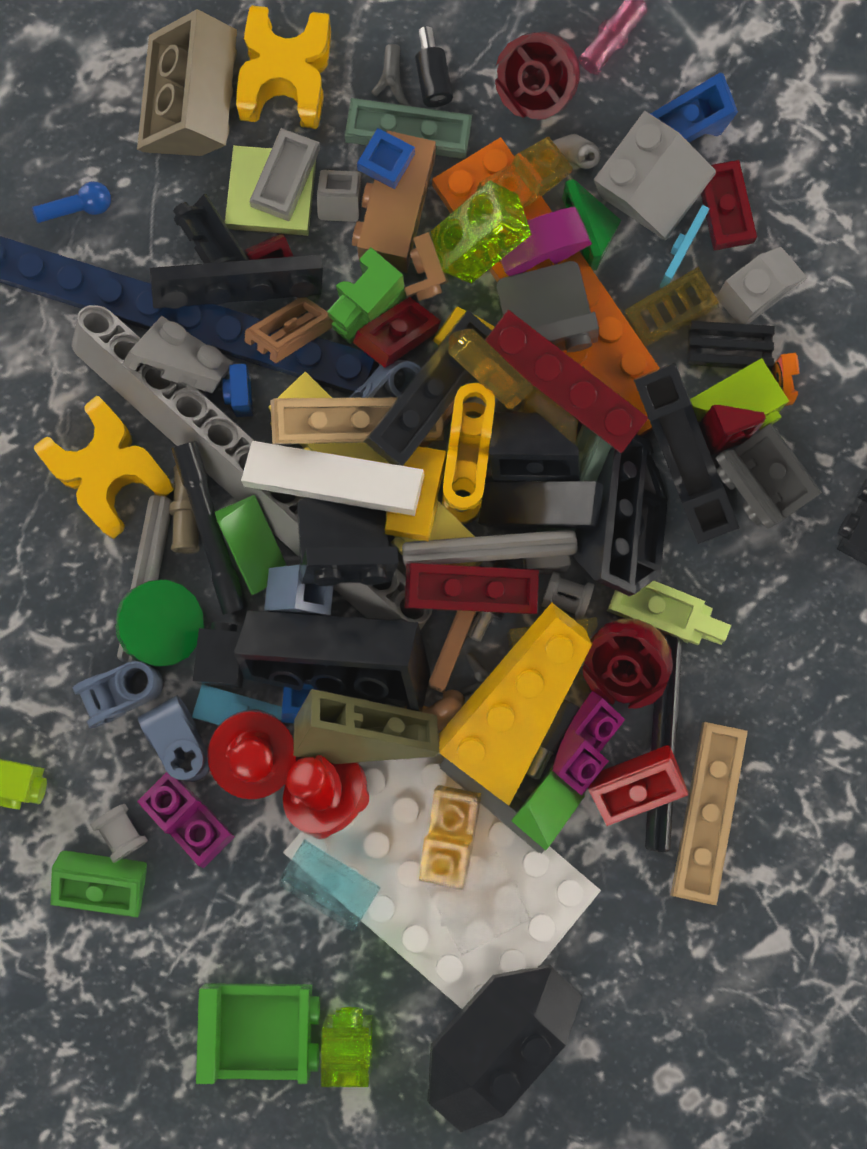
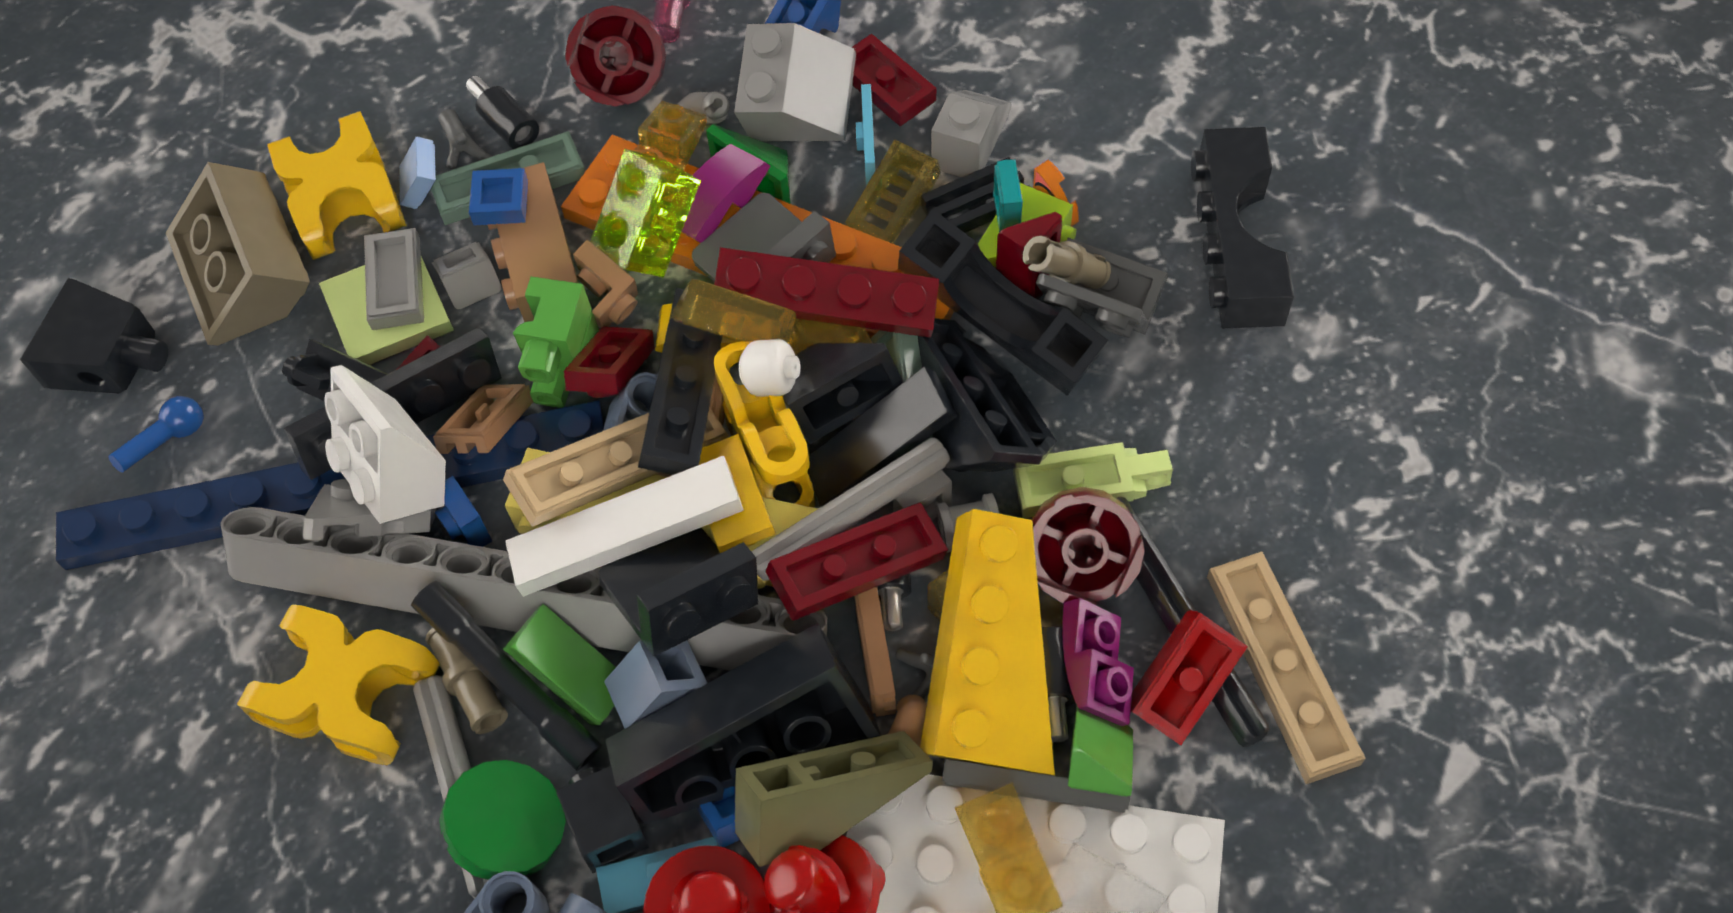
camera: 25 degrees left, 20 degrees down
none -> black torso [20,278,168,394]
none -> white slope [325,365,446,524]
none -> light blue tile [399,136,436,209]
none -> white piece [739,339,801,397]
none -> teal tile [993,159,1023,232]
none -> dark tan pin [1023,236,1111,289]

